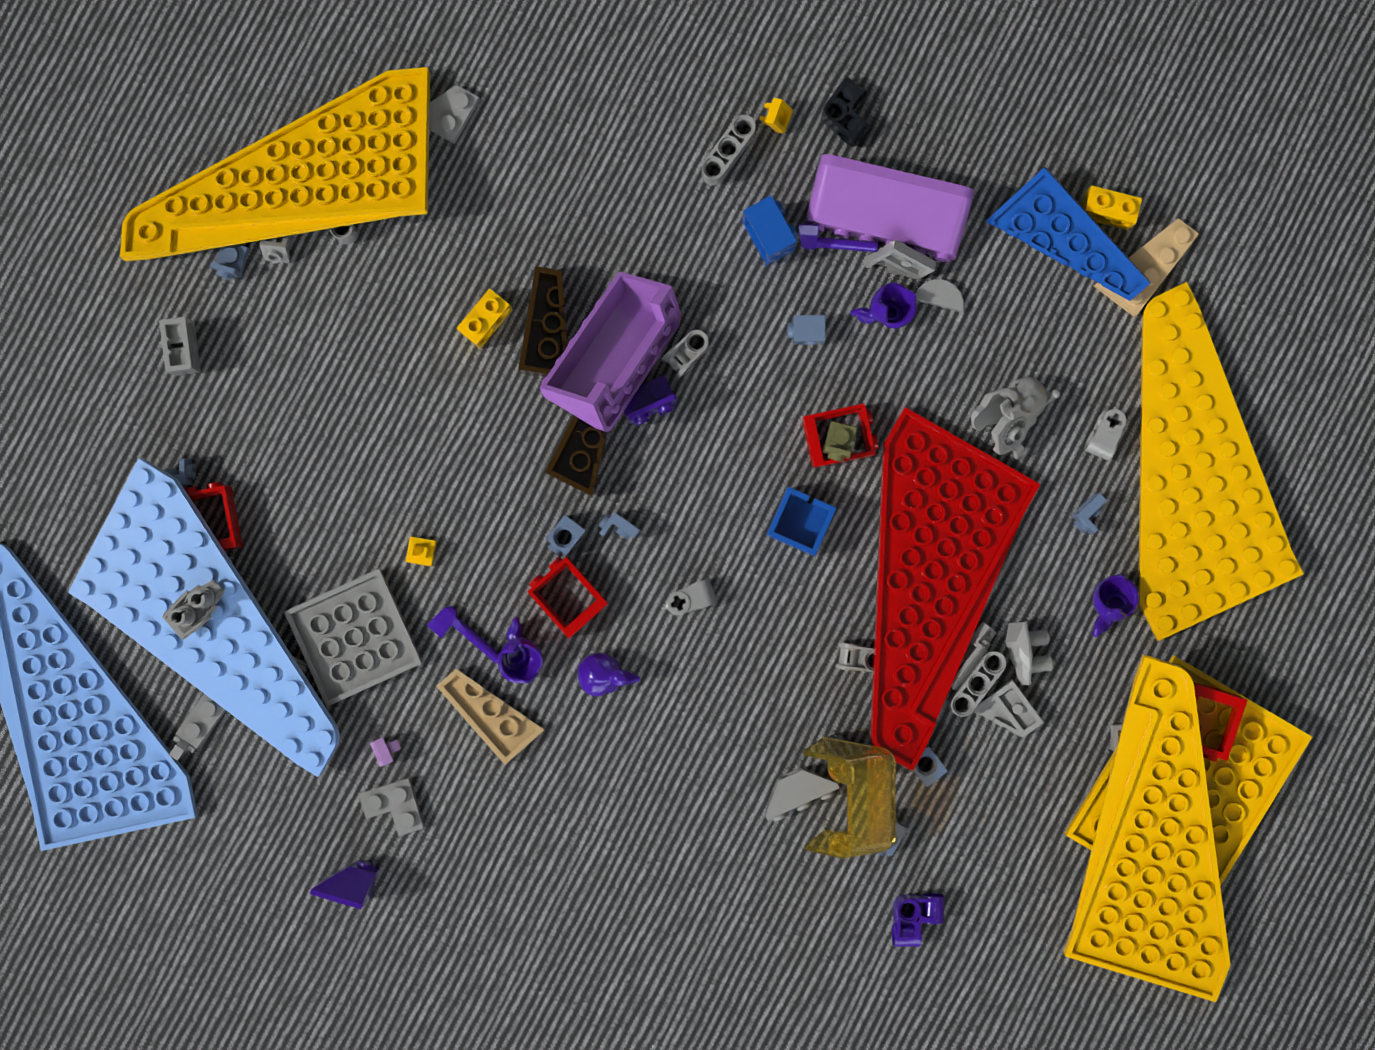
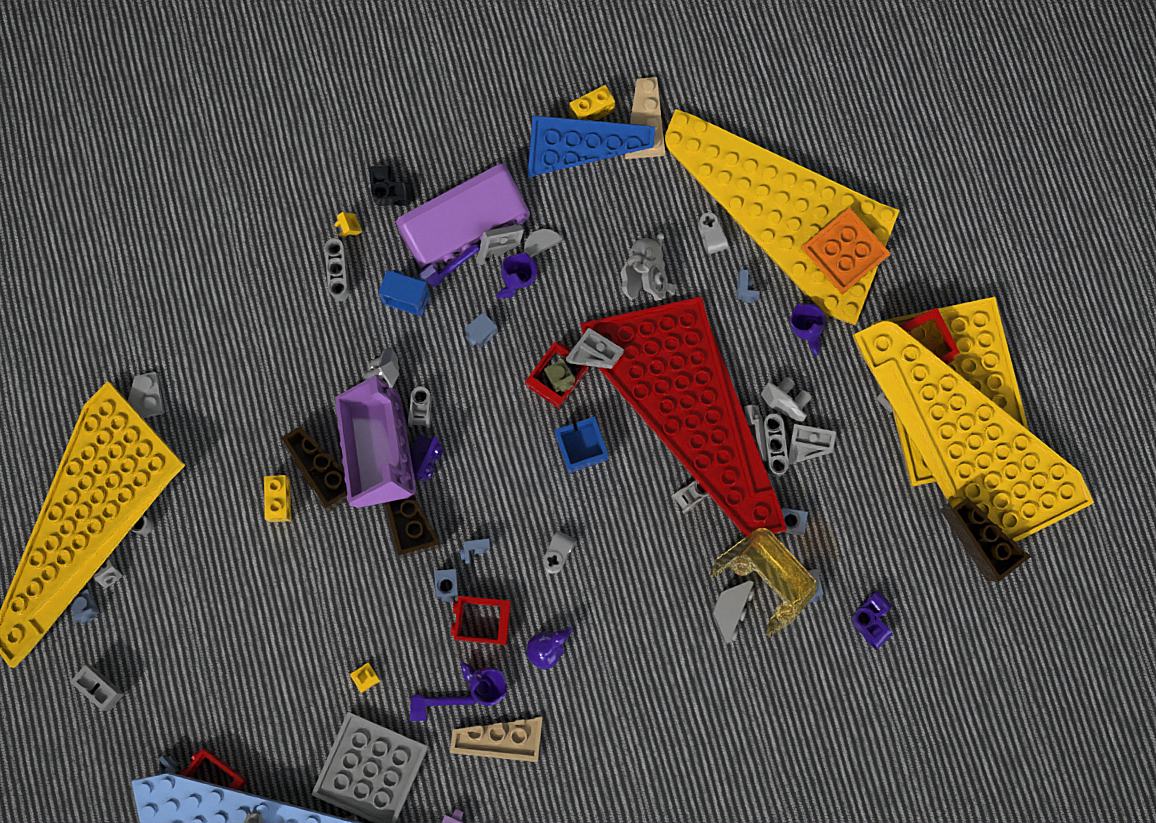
camera: 45 degrees left, 10 degrees down
none -> light grey connector [364,347,399,388]
none -> light grey wing [566,328,624,369]
none -> orange plate [801,207,891,295]
none -> dark brown wedge [940,497,1031,582]

